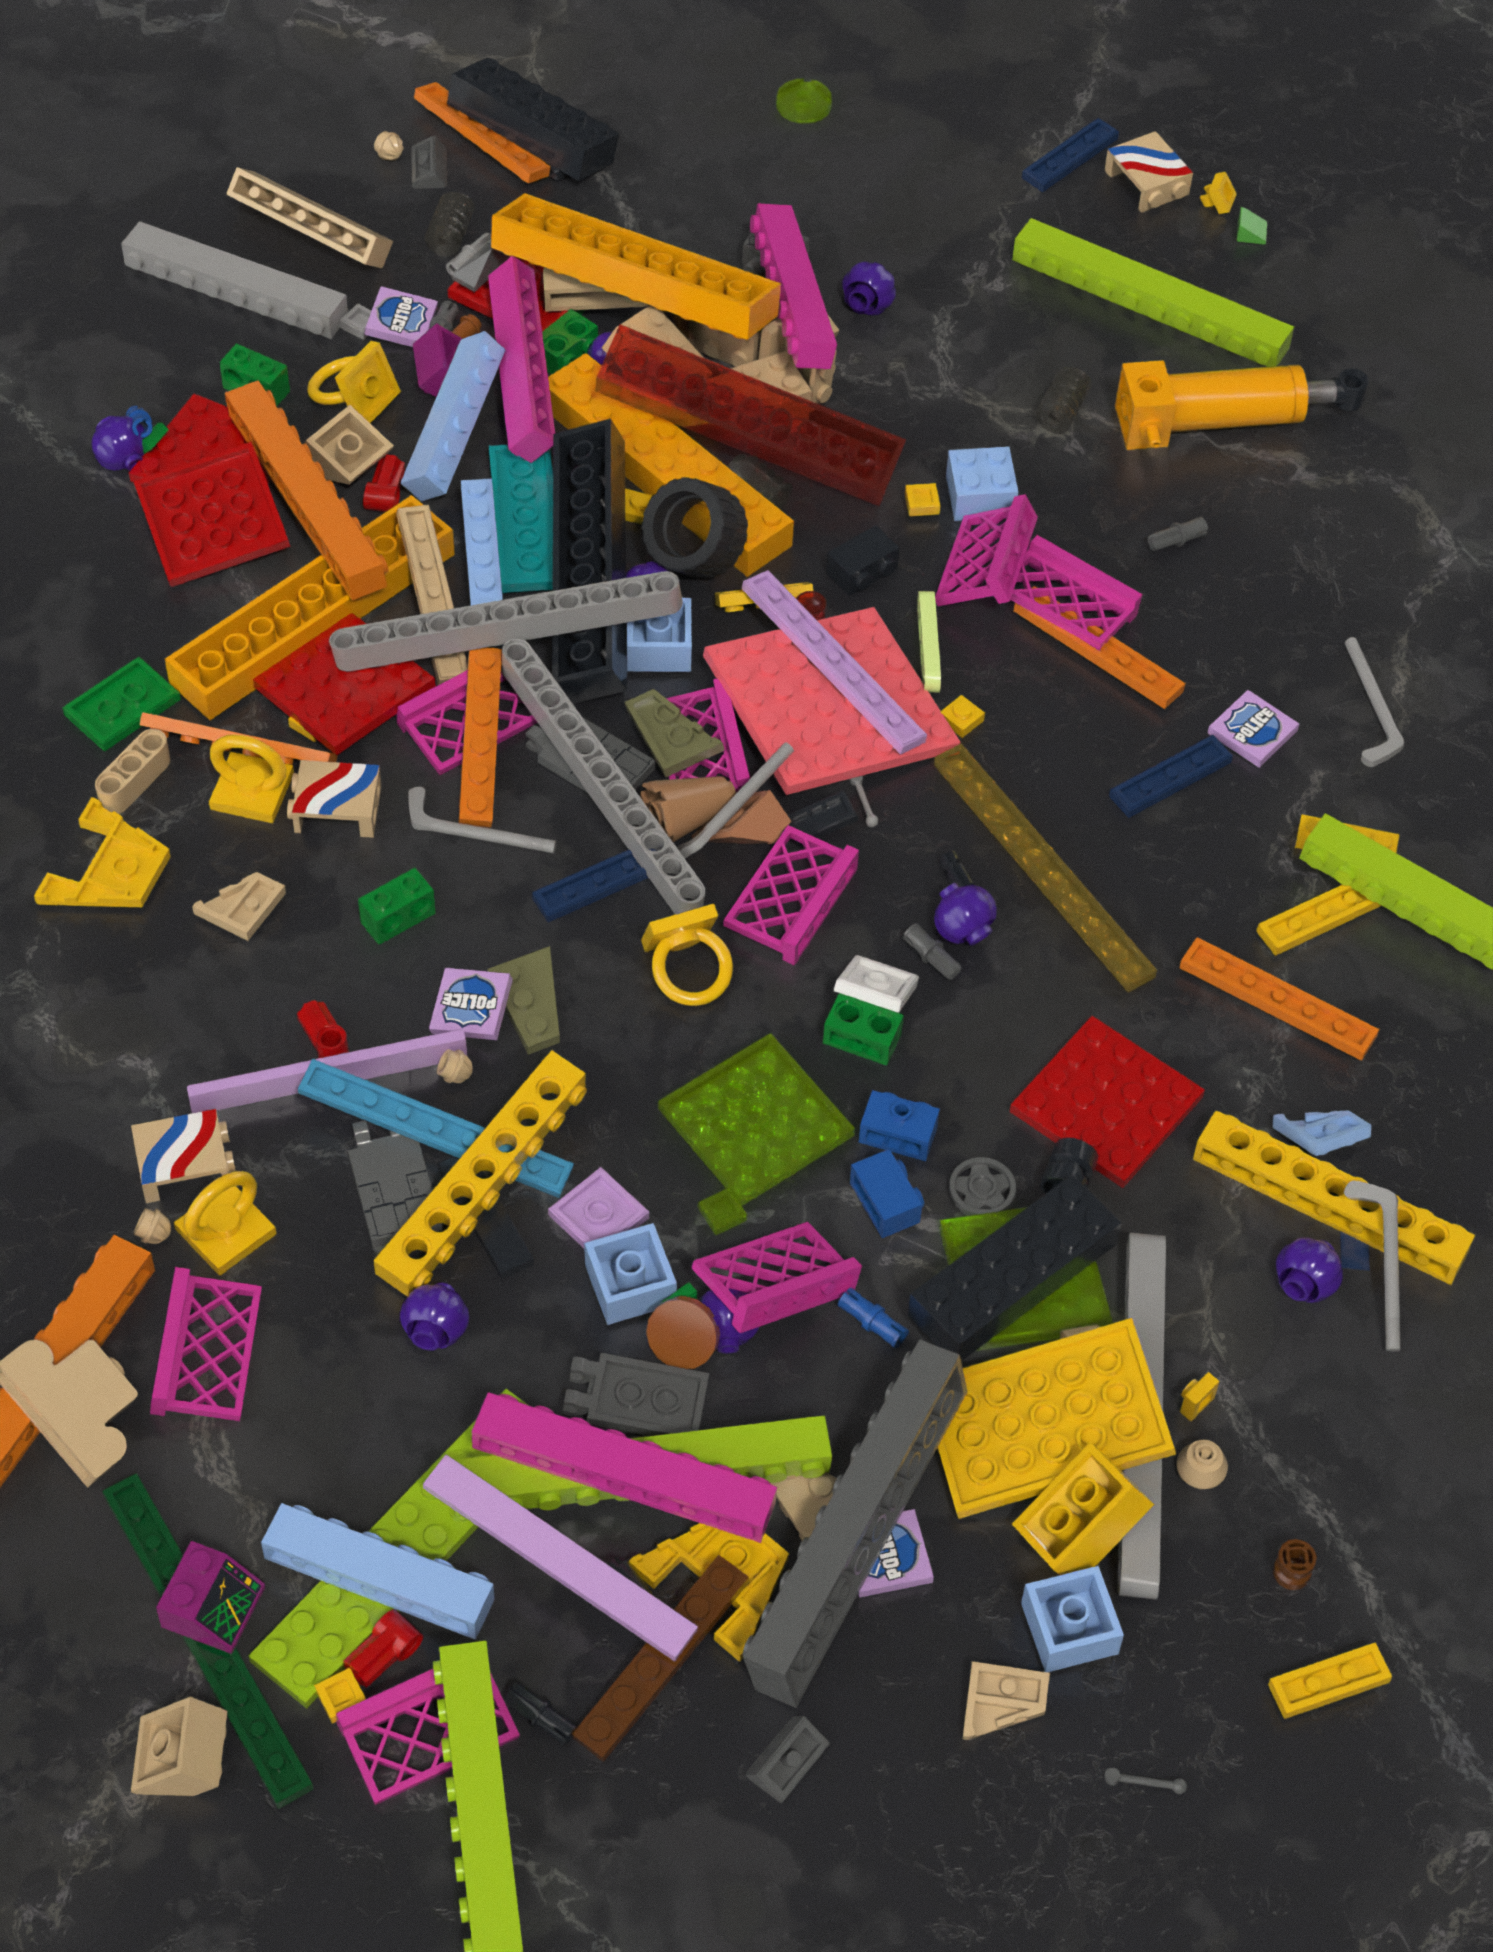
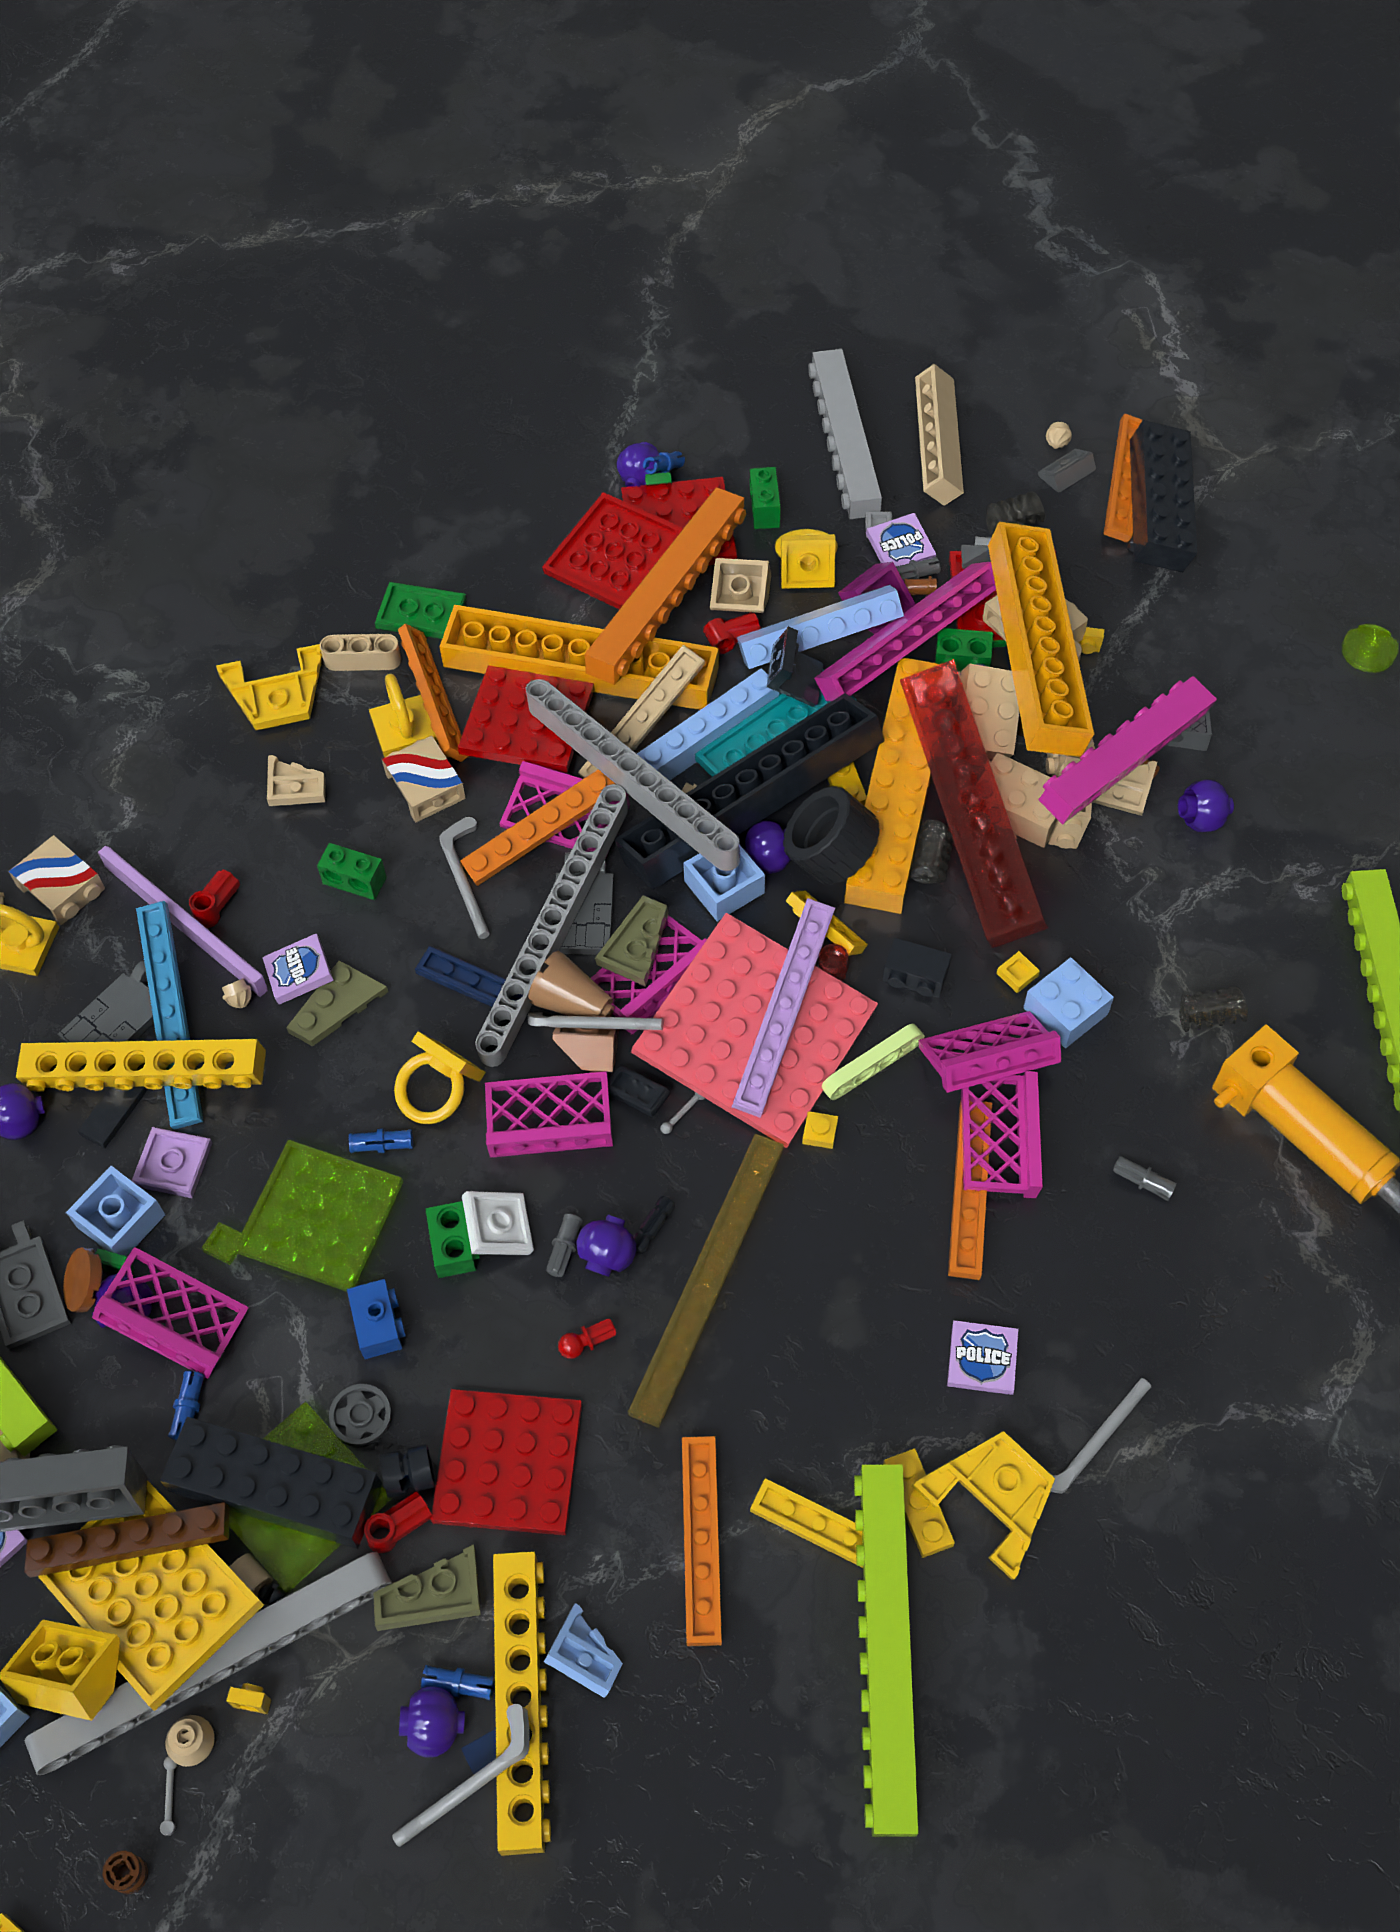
camera: 60 degrees right, 5 degrees up
blue brick [850,1149,924,1238] -> none
dark blue tile [1109,735,1233,818] -> none
none -> reddish brown plate [24,1502,230,1578]
none -> light grey hinge [160,1756,177,1836]
none -> blue pin [349,1129,413,1153]
none -> red piece [364,1491,433,1553]
none -> olive wing [373,1544,481,1631]
none -> blue pin [421,1665,495,1700]
none -> red axle [558,1318,616,1359]
none -> black bracket [766,626,823,707]
none -> yellow wing [912,1431,1055,1580]

